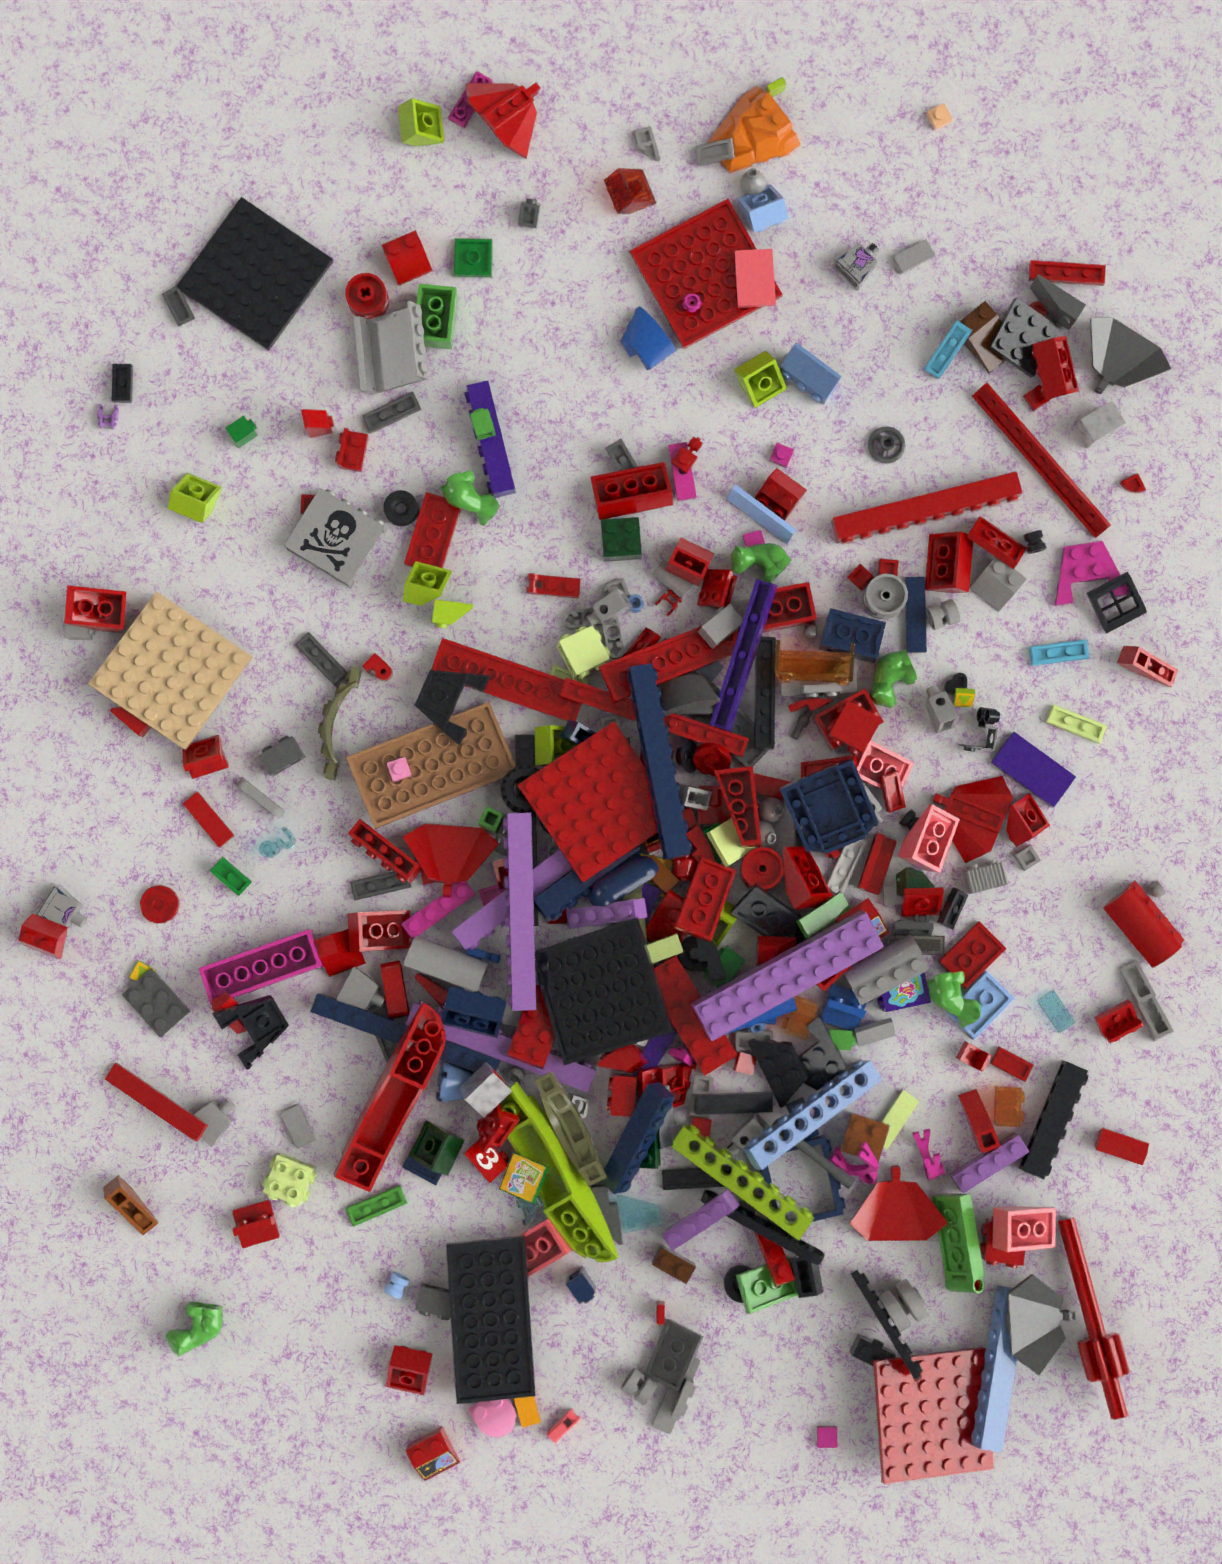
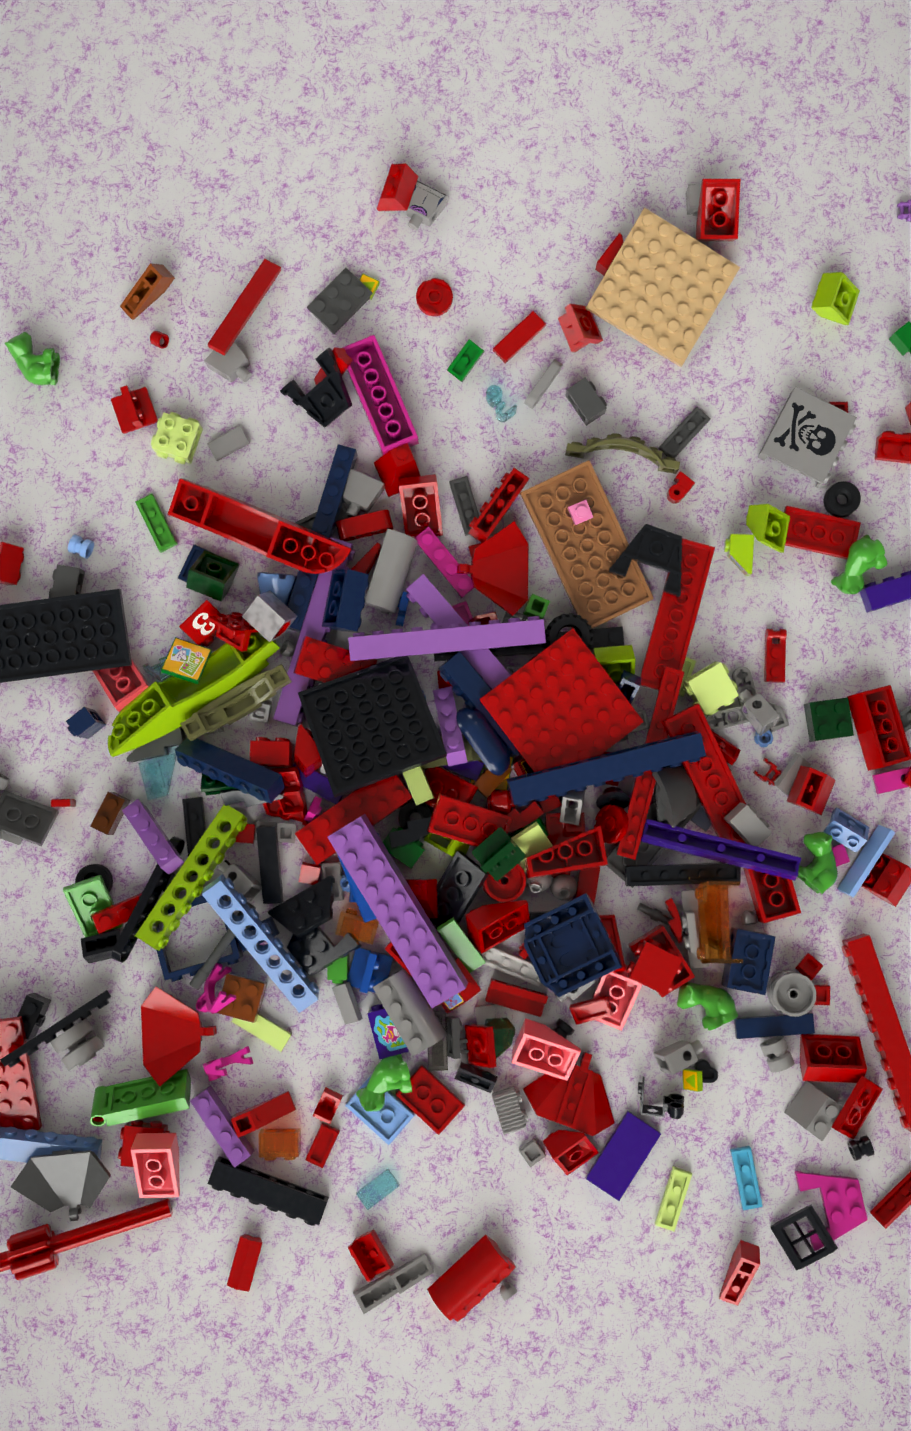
camera: 90 degrees right, 0 degrees up
red bracket [697,569,737,610] -> none
none -> red piece [150,331,169,349]
none -> dark green bracket [472,827,526,881]
none -> medium blue bracket [824,807,870,852]

